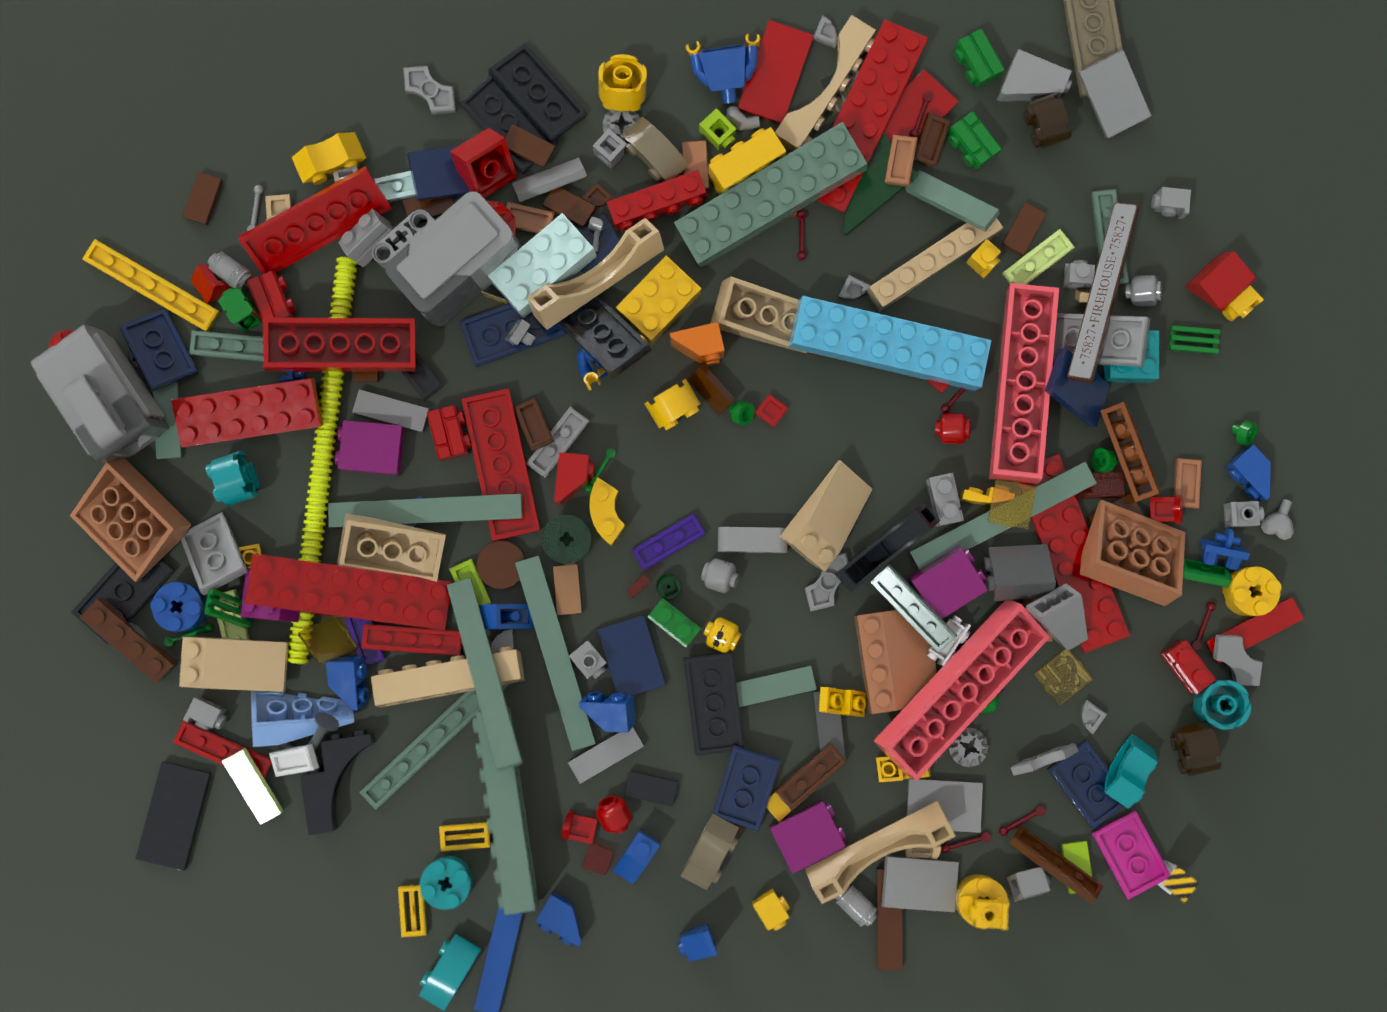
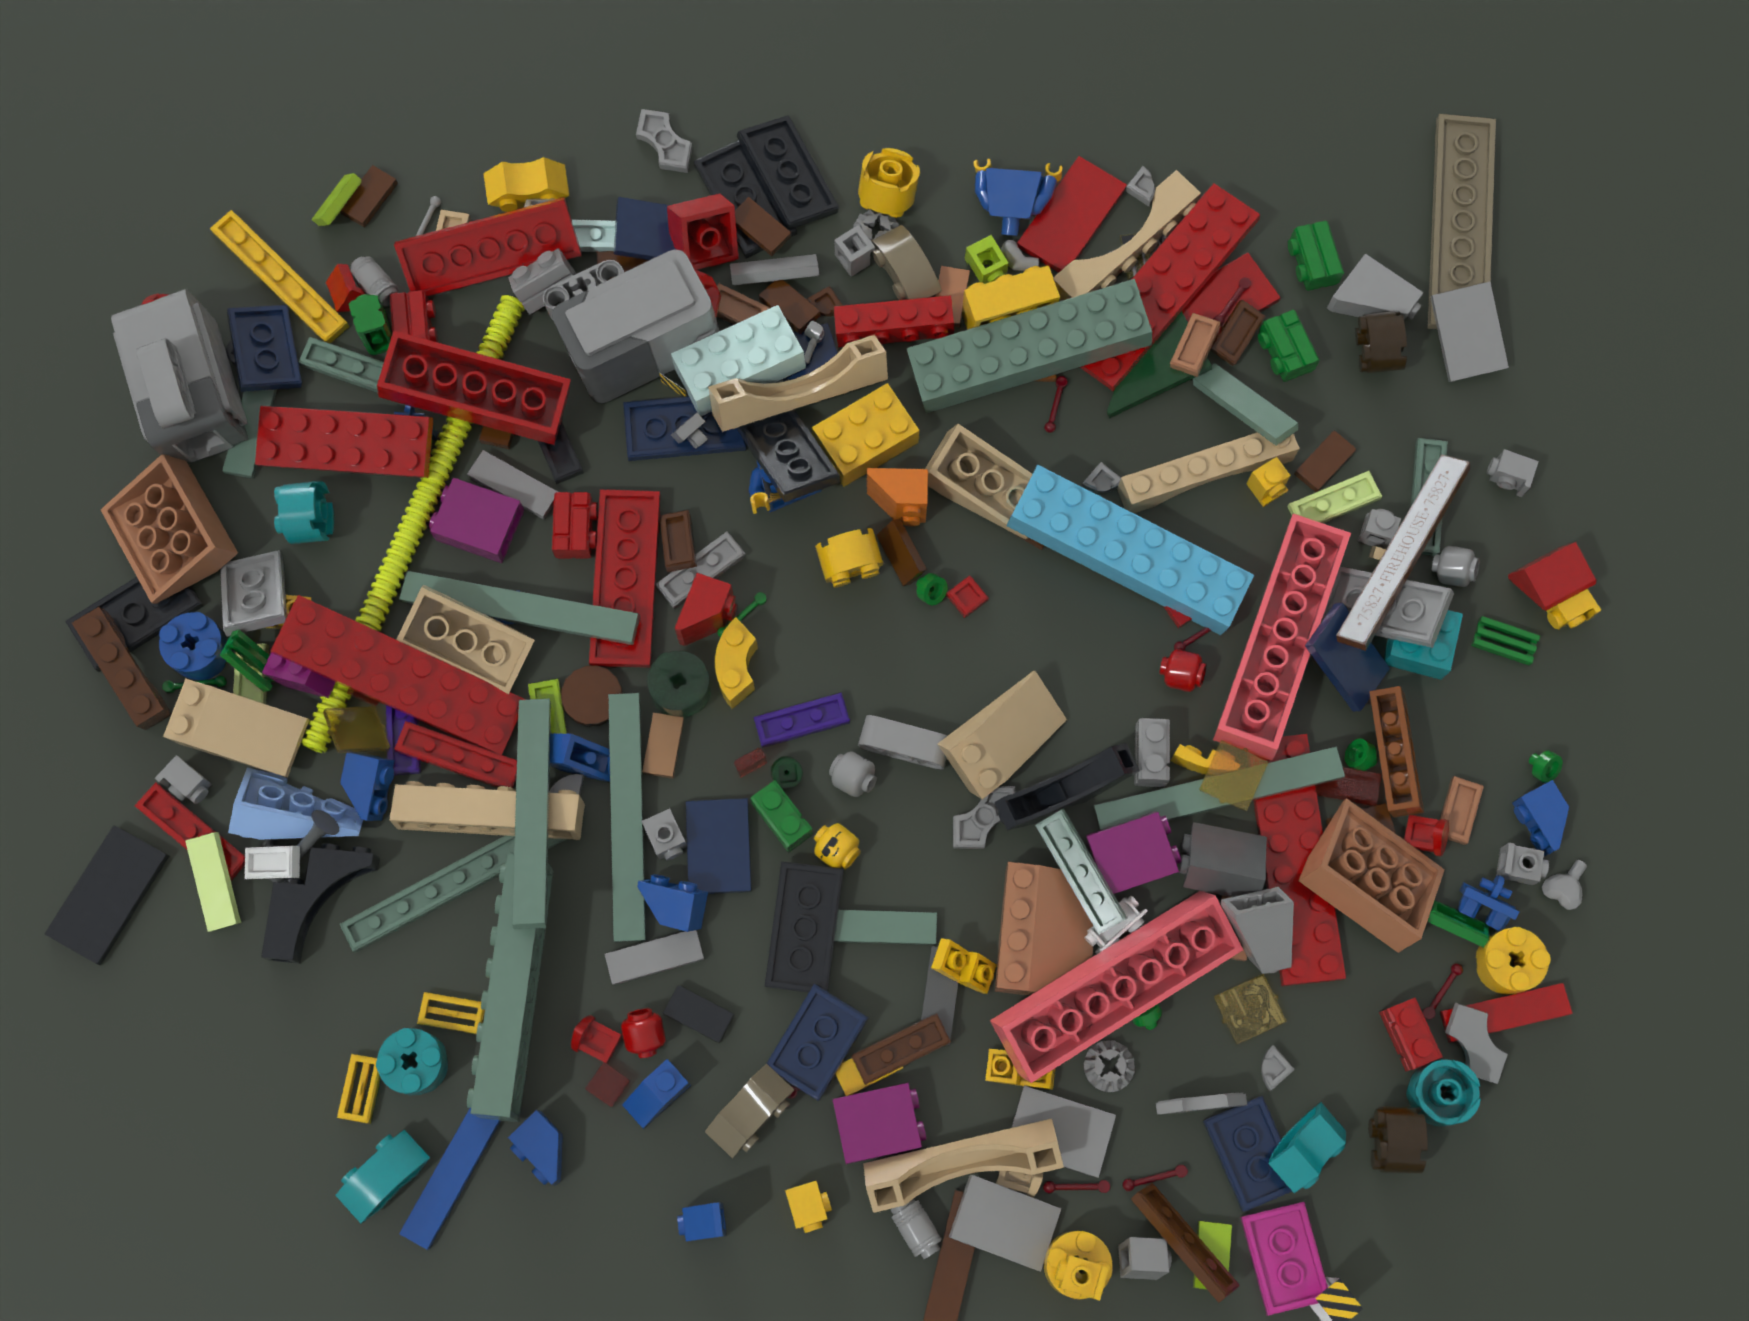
camera: 20 degrees right, 10 degrees down
none -> lime tile [311,173,362,226]

